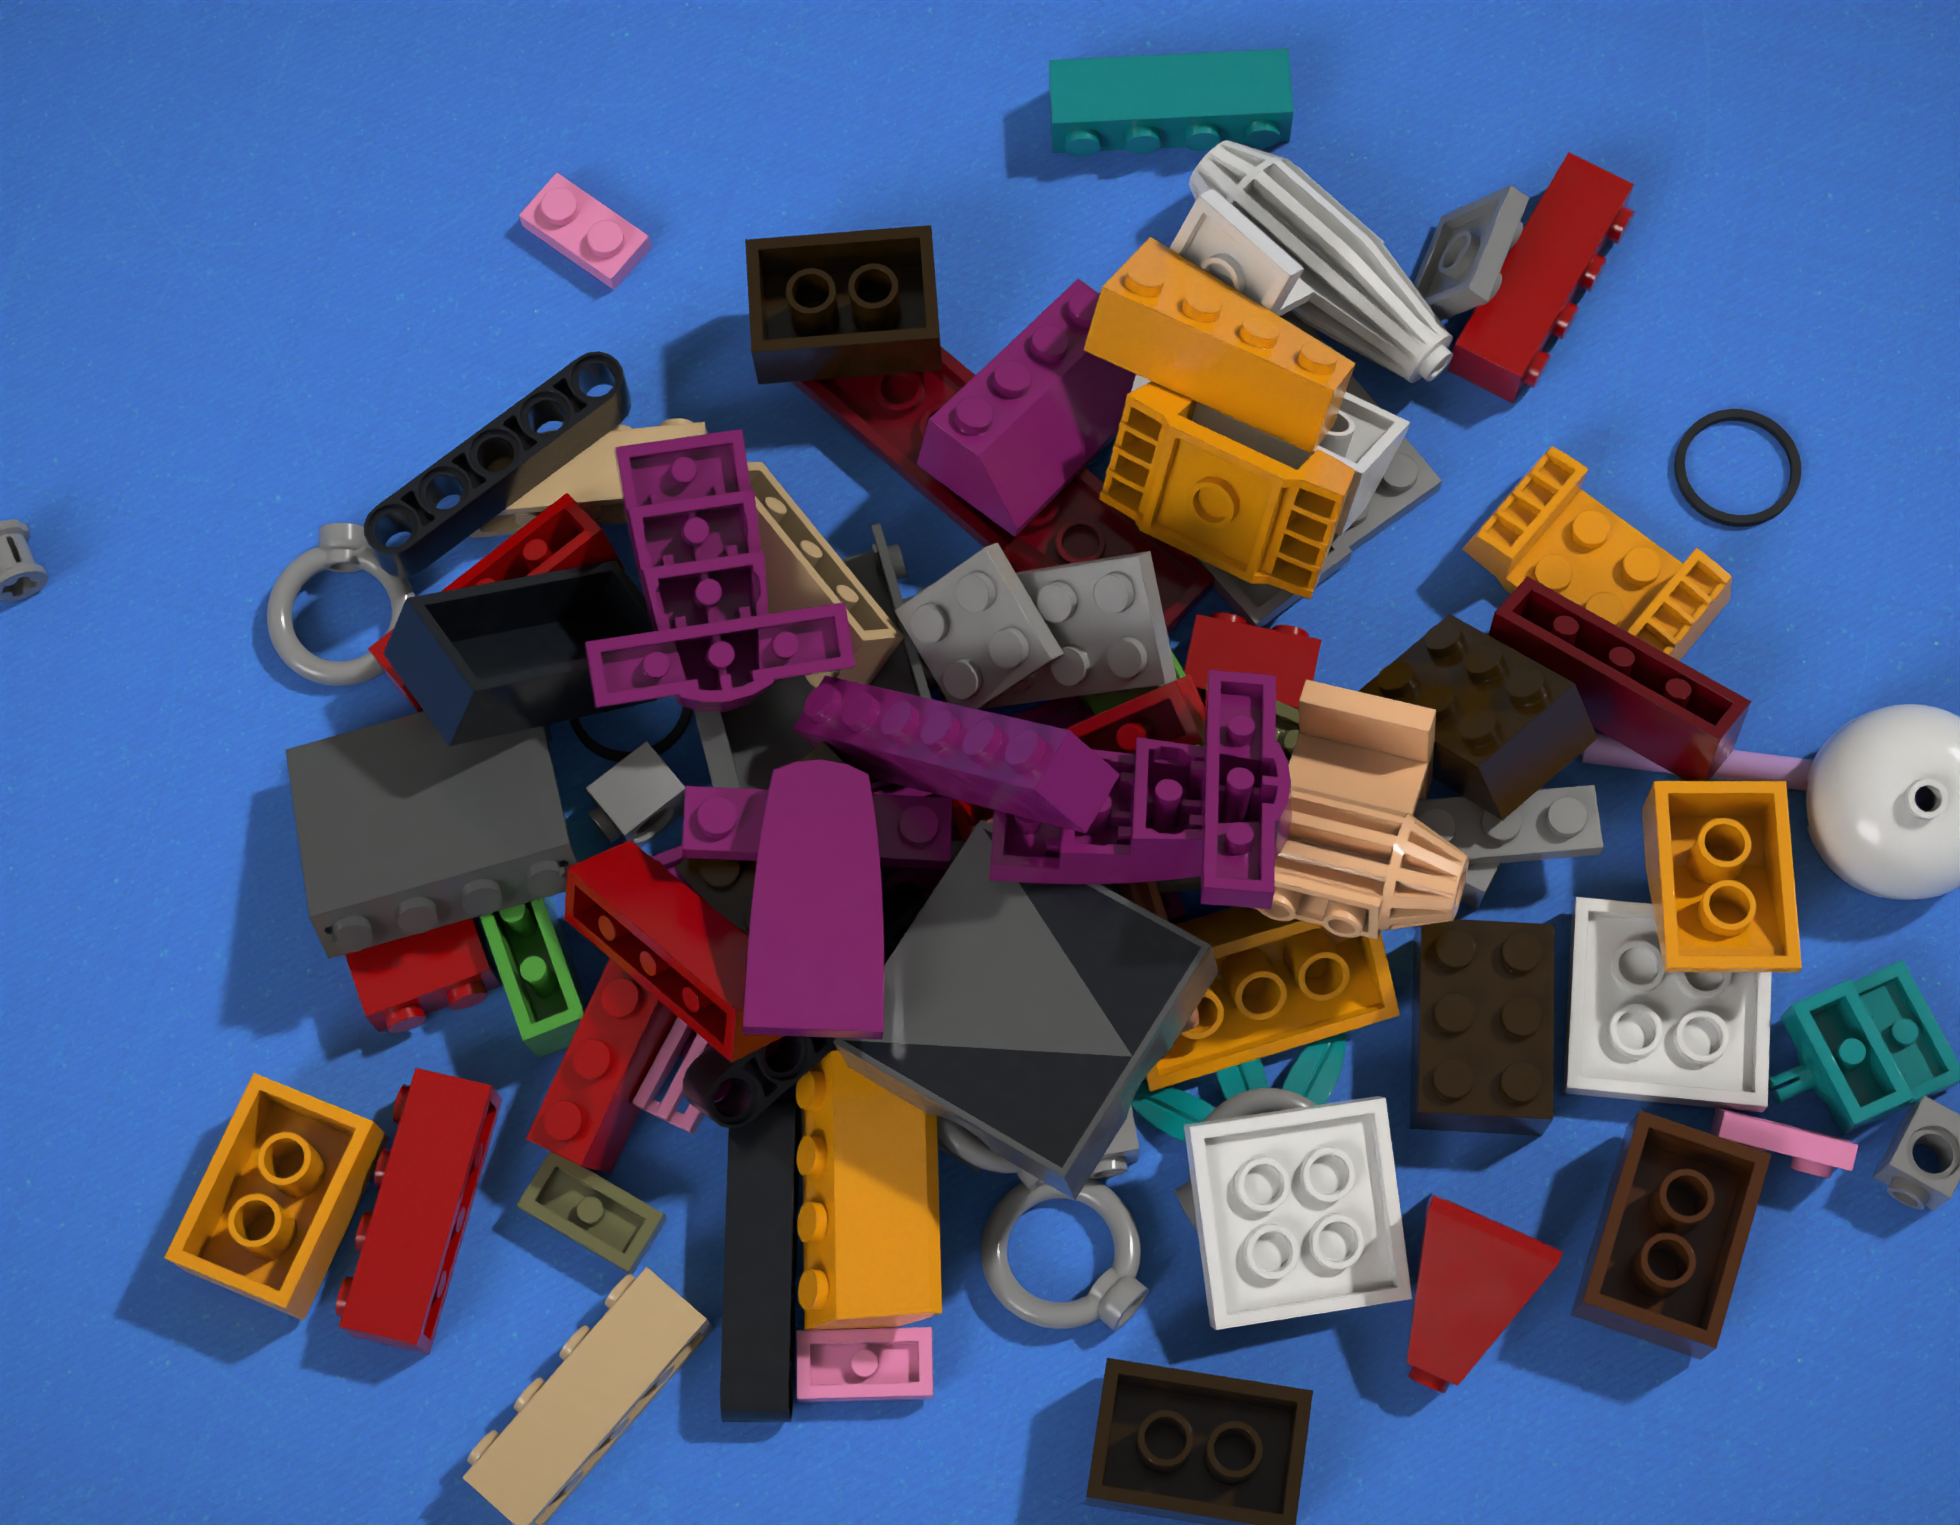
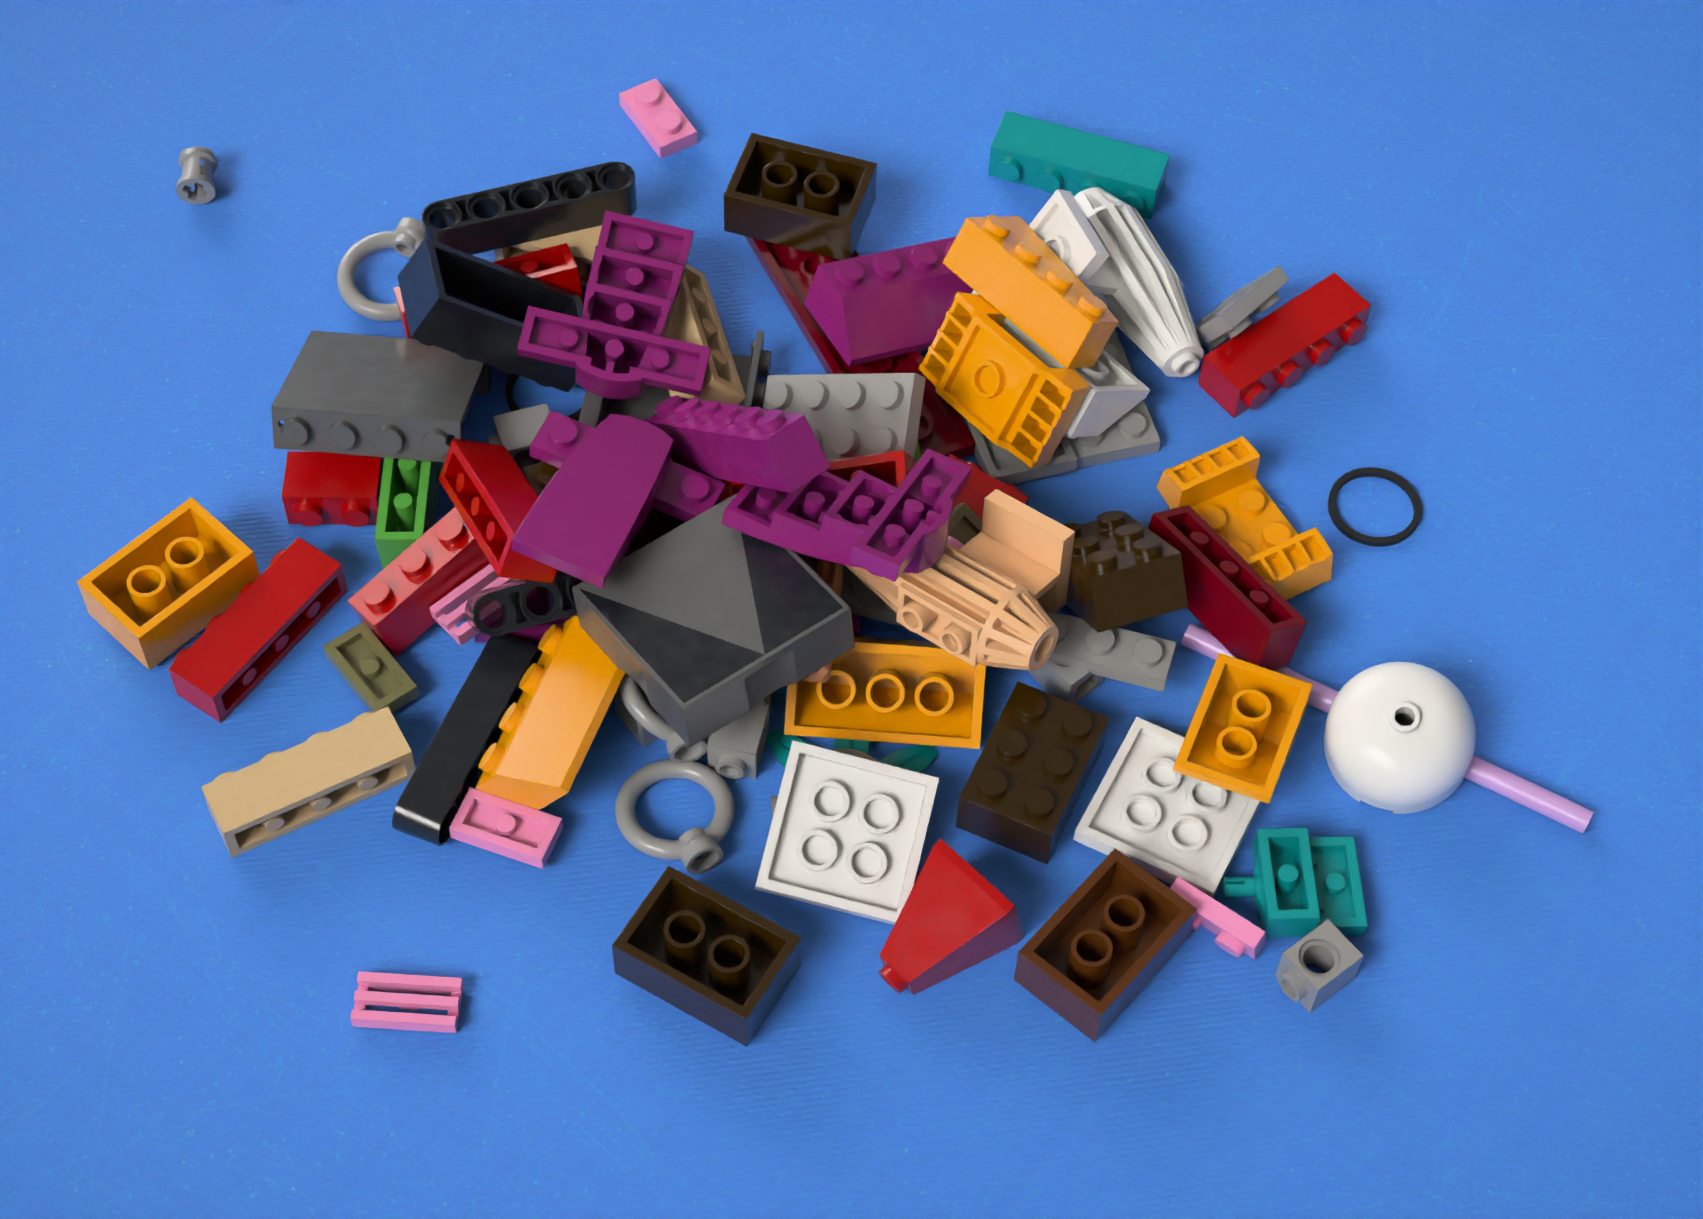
camera: 15 degrees right, 15 degrees down
light grey plate [894,543,1064,710] -> none

